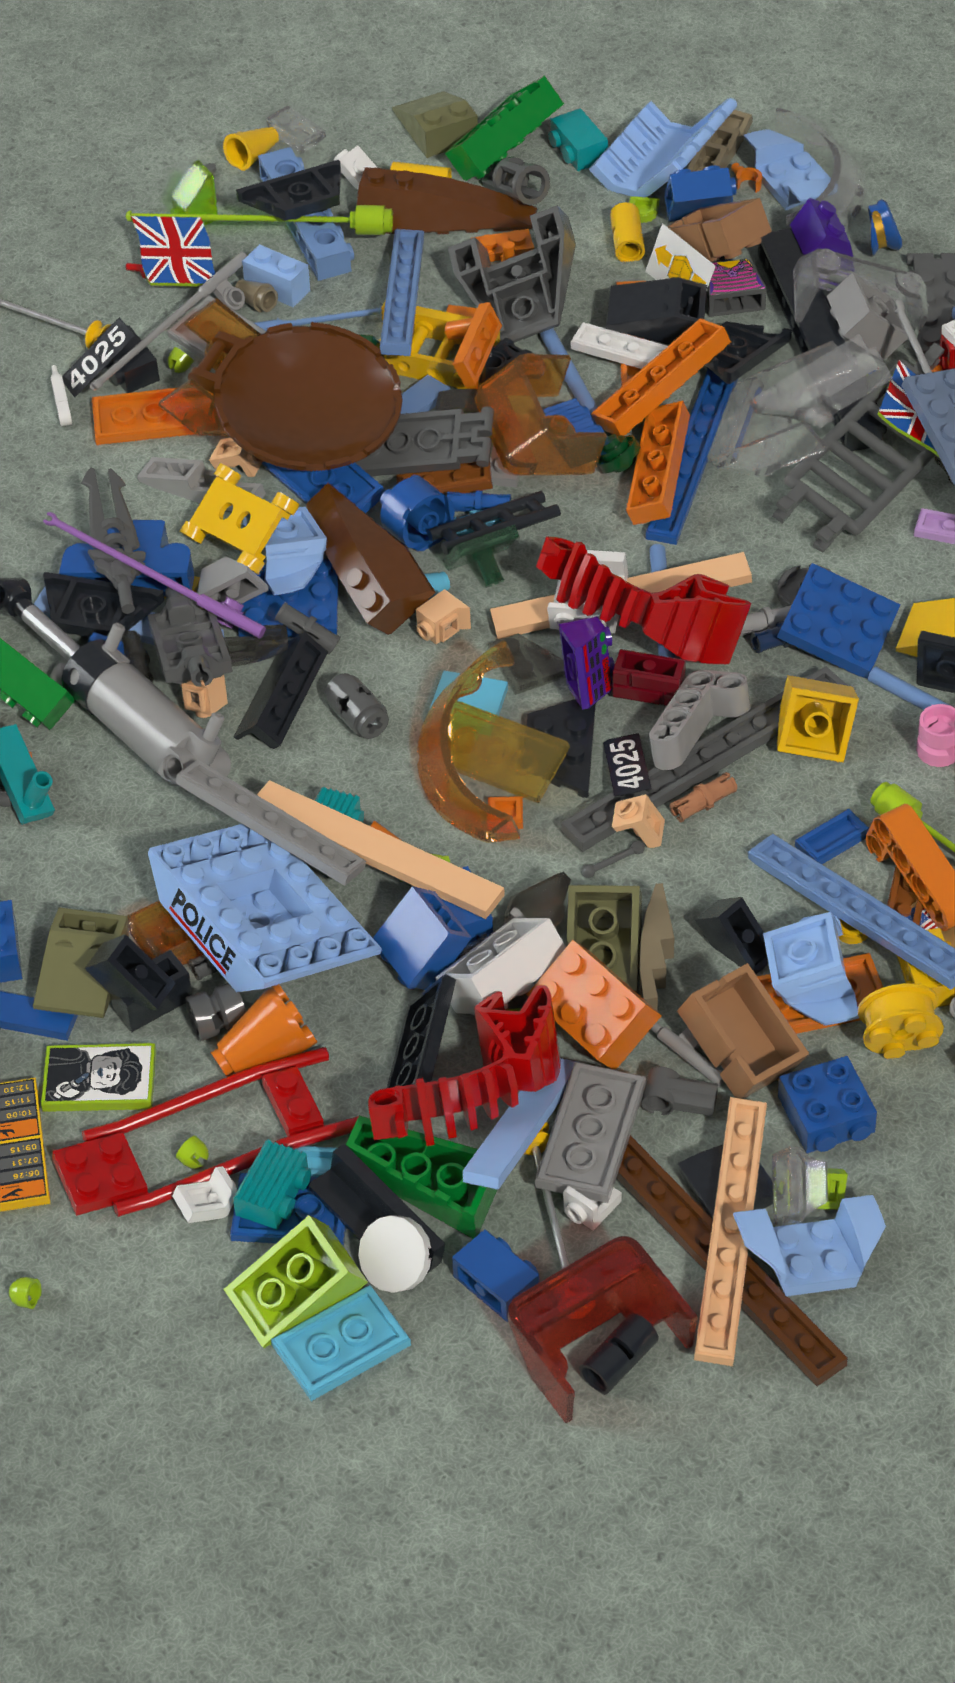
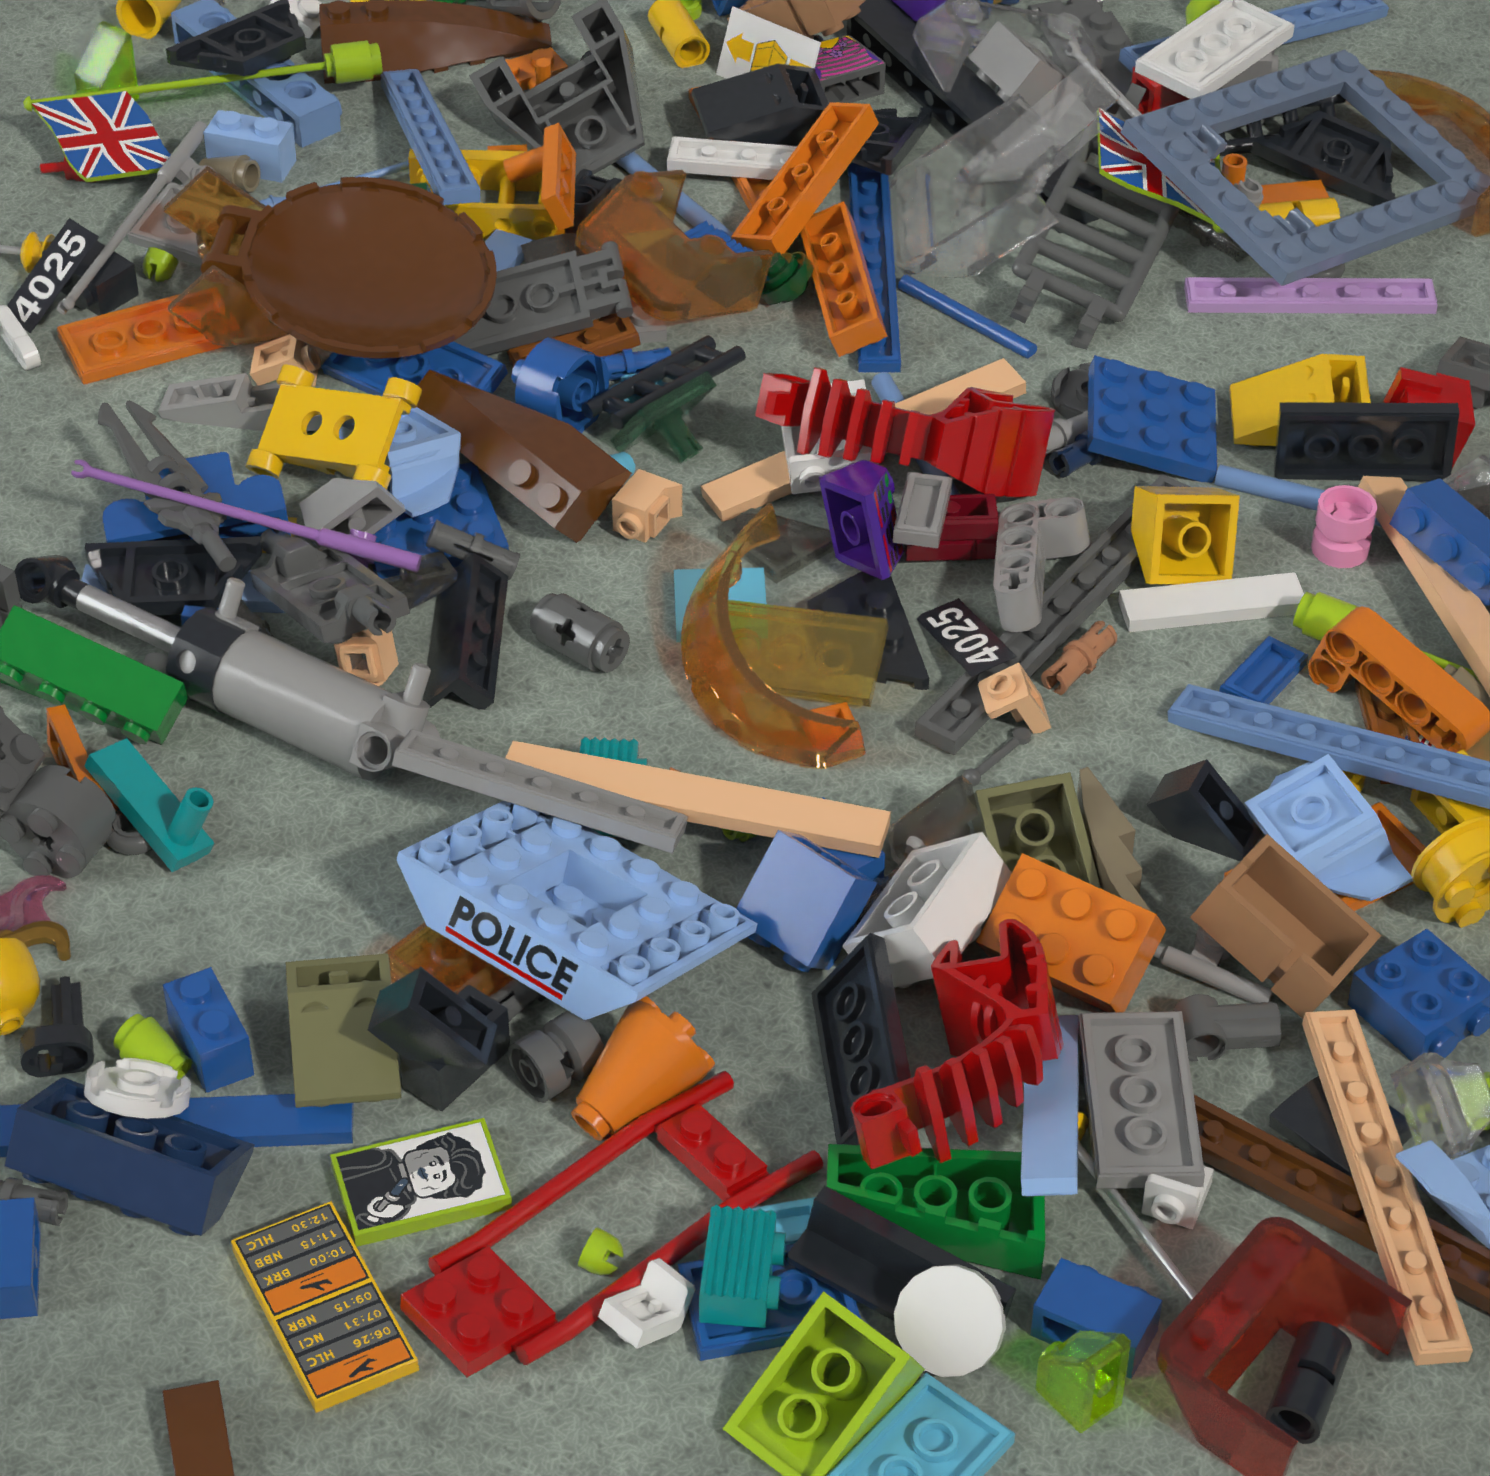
camera: 20 degrees left, 5 degrees down
none -> light grey tile [893,472,952,548]
none -> blue bar [898,274,1037,359]
none -> clear neon green slope [1035,1330,1131,1434]
none -> white tile [1118,572,1304,632]

